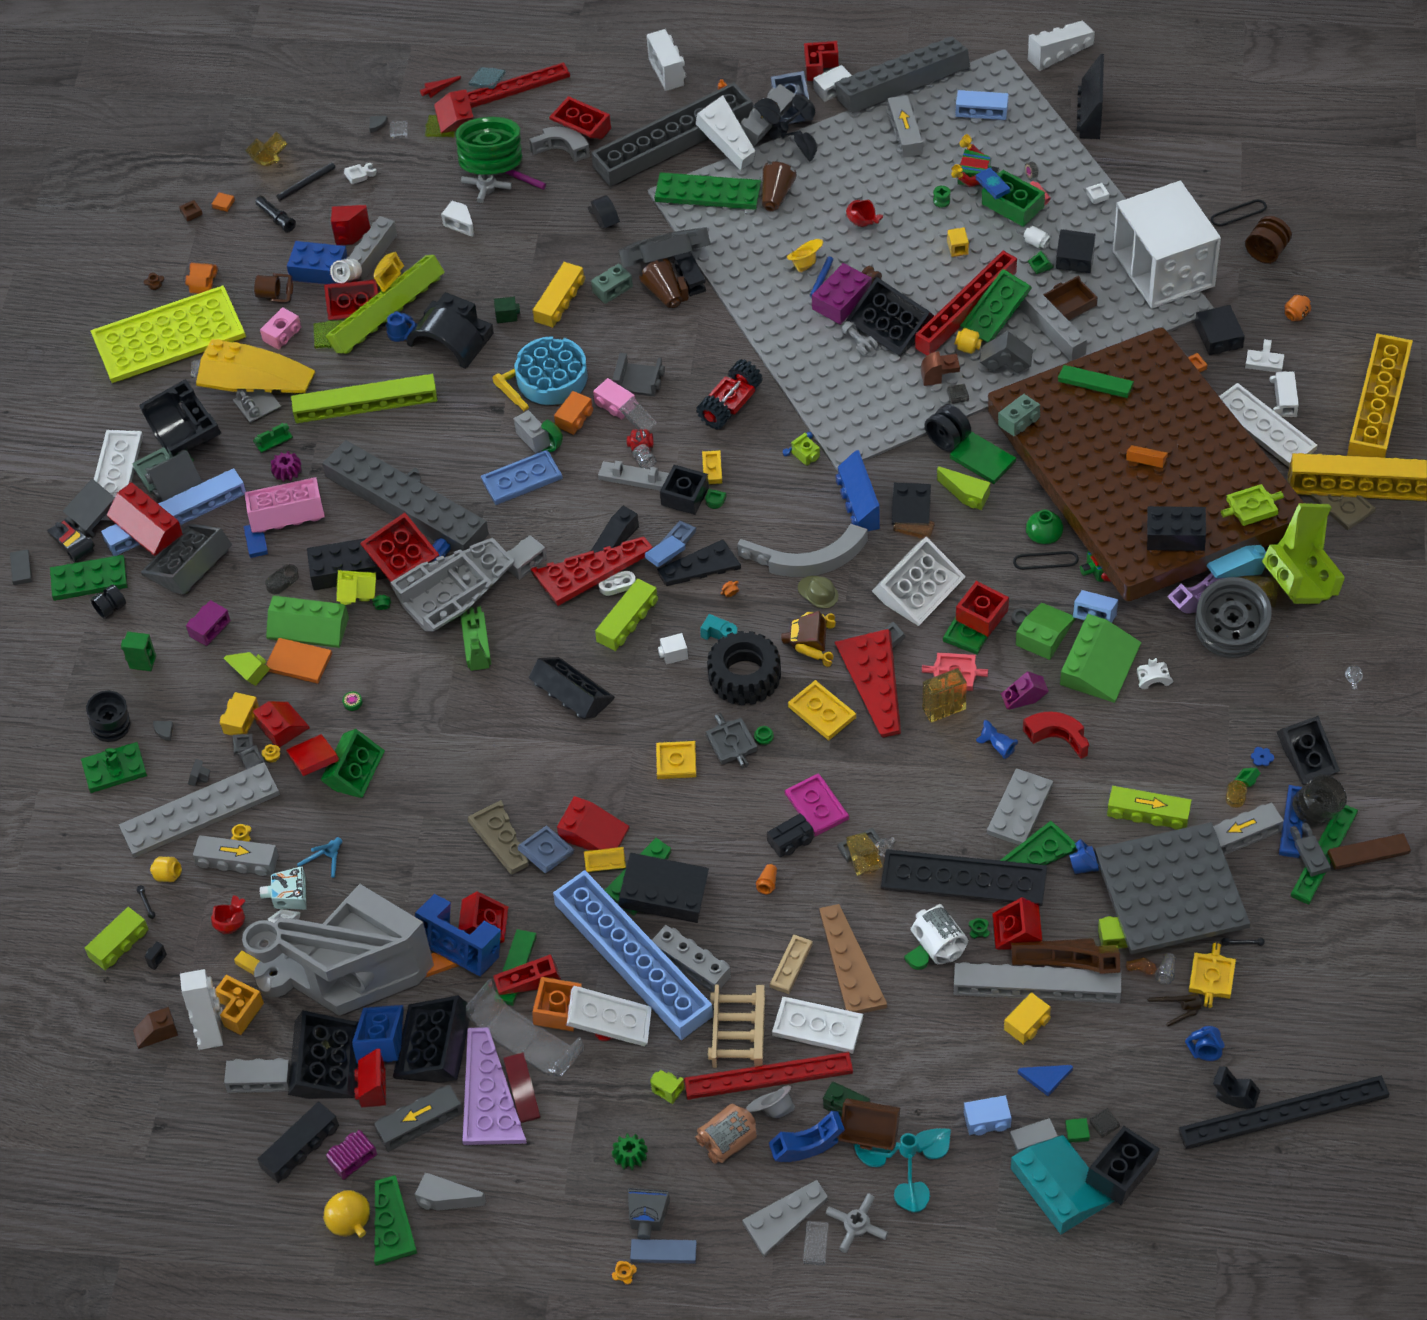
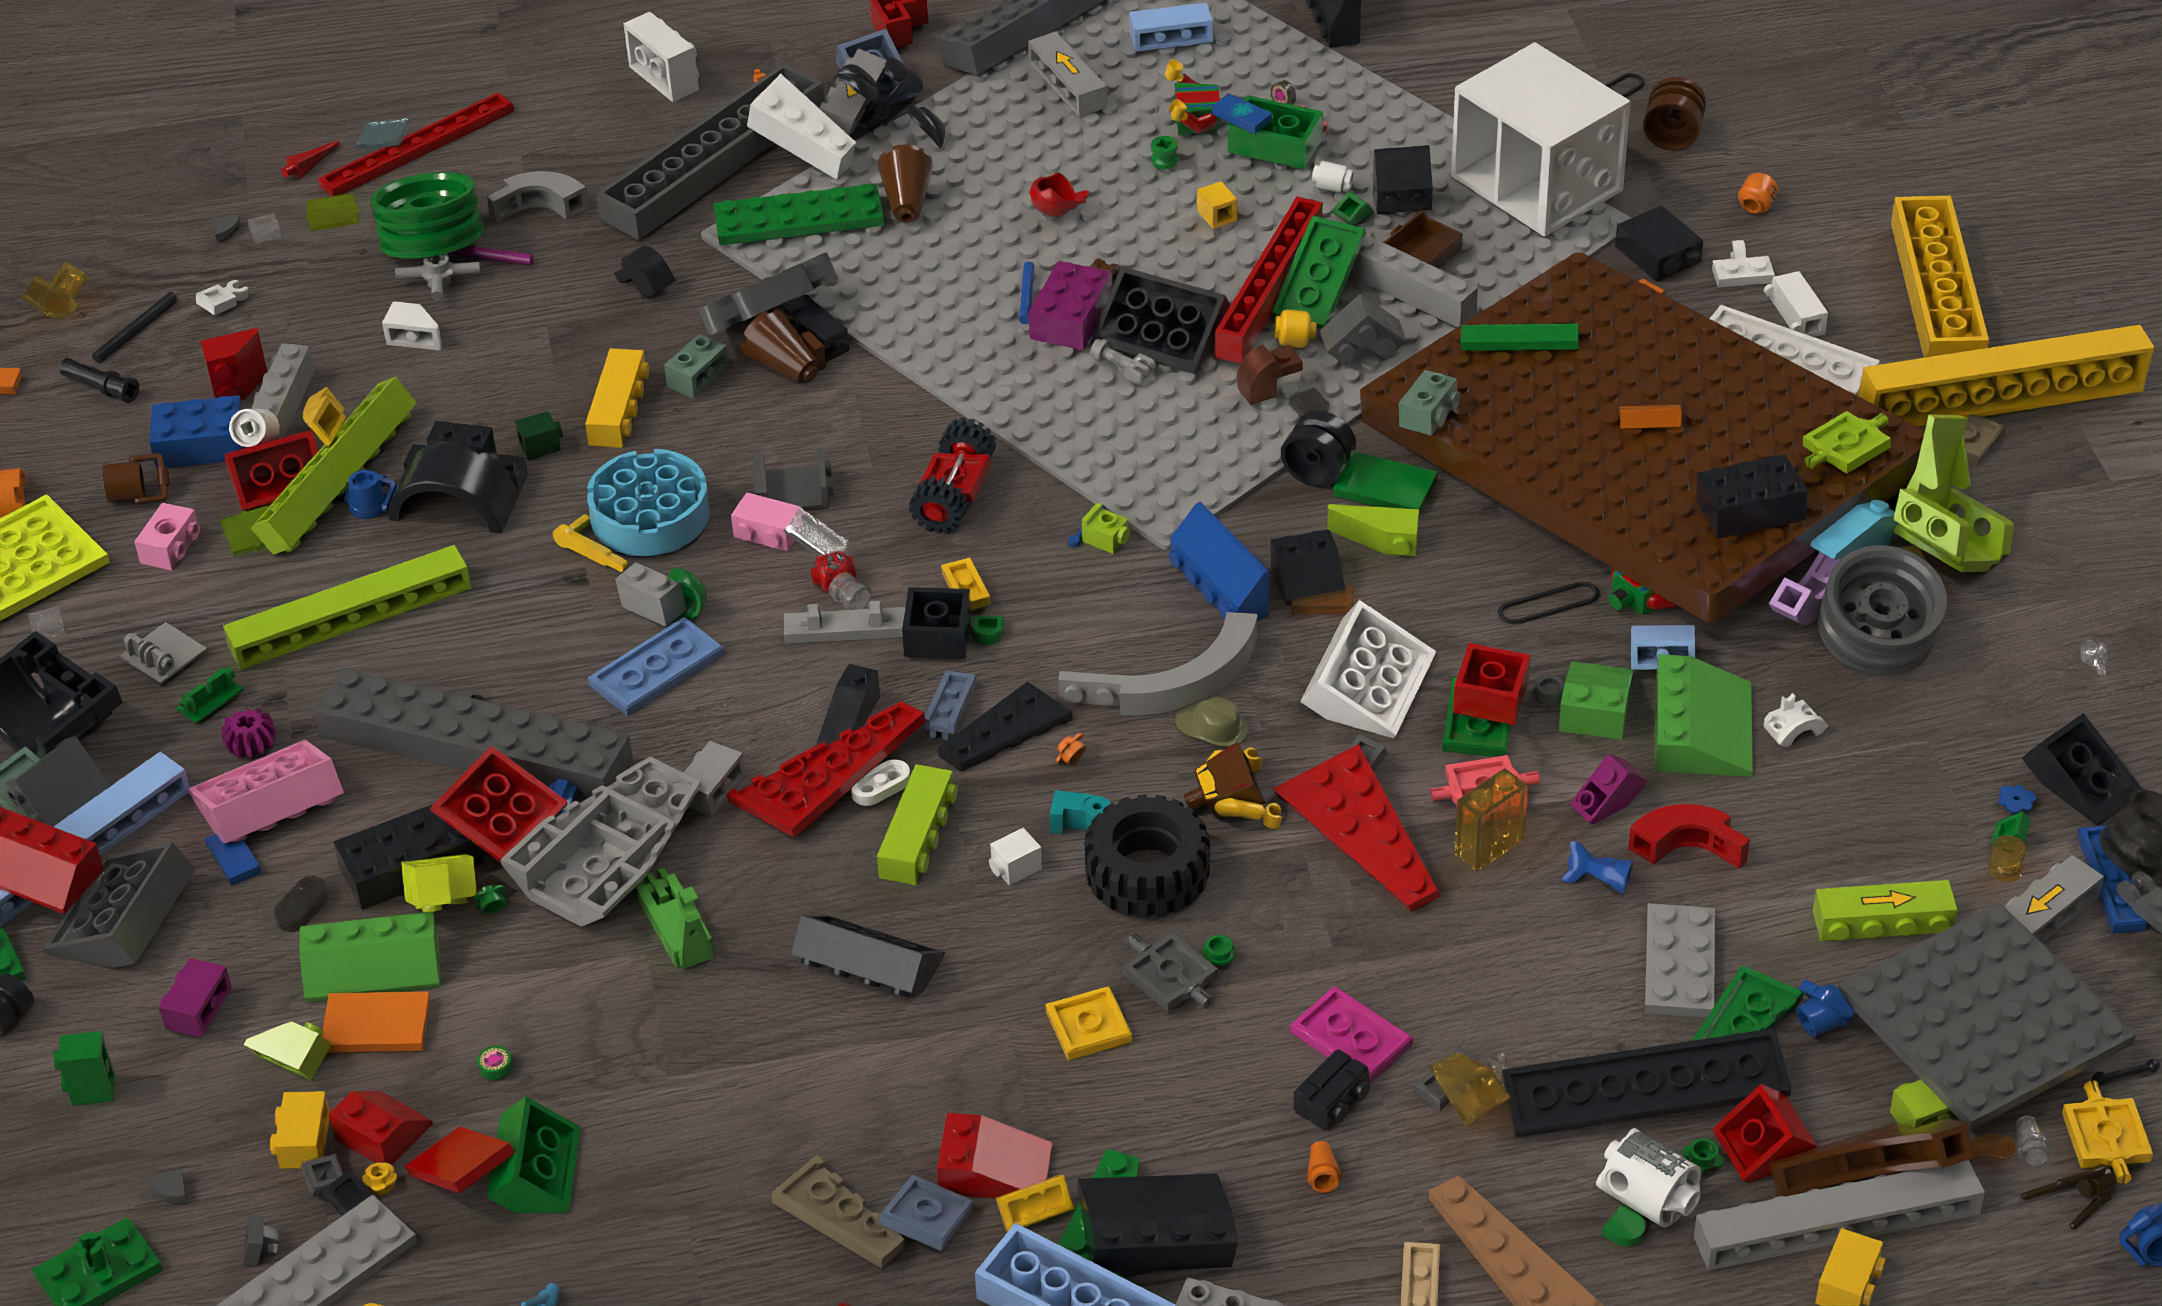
camera: 20 degrees left, 10 degrees down
black wheel [86,690,131,742] -> none
yellow wedge [196,339,315,393] -> none
red slope [434,89,473,134] -> none
red slope [549,96,611,139] -> none
orange brick [554,391,593,435] -> none
medium blue tile [645,535,685,567] -> none
yellow piece [787,239,823,272] -> none
yellow plate [788,680,856,741] -> none
white brick [813,65,852,102] -> none
green piece [1026,510,1063,544] -> none
white plate [1086,183,1110,204] -> none

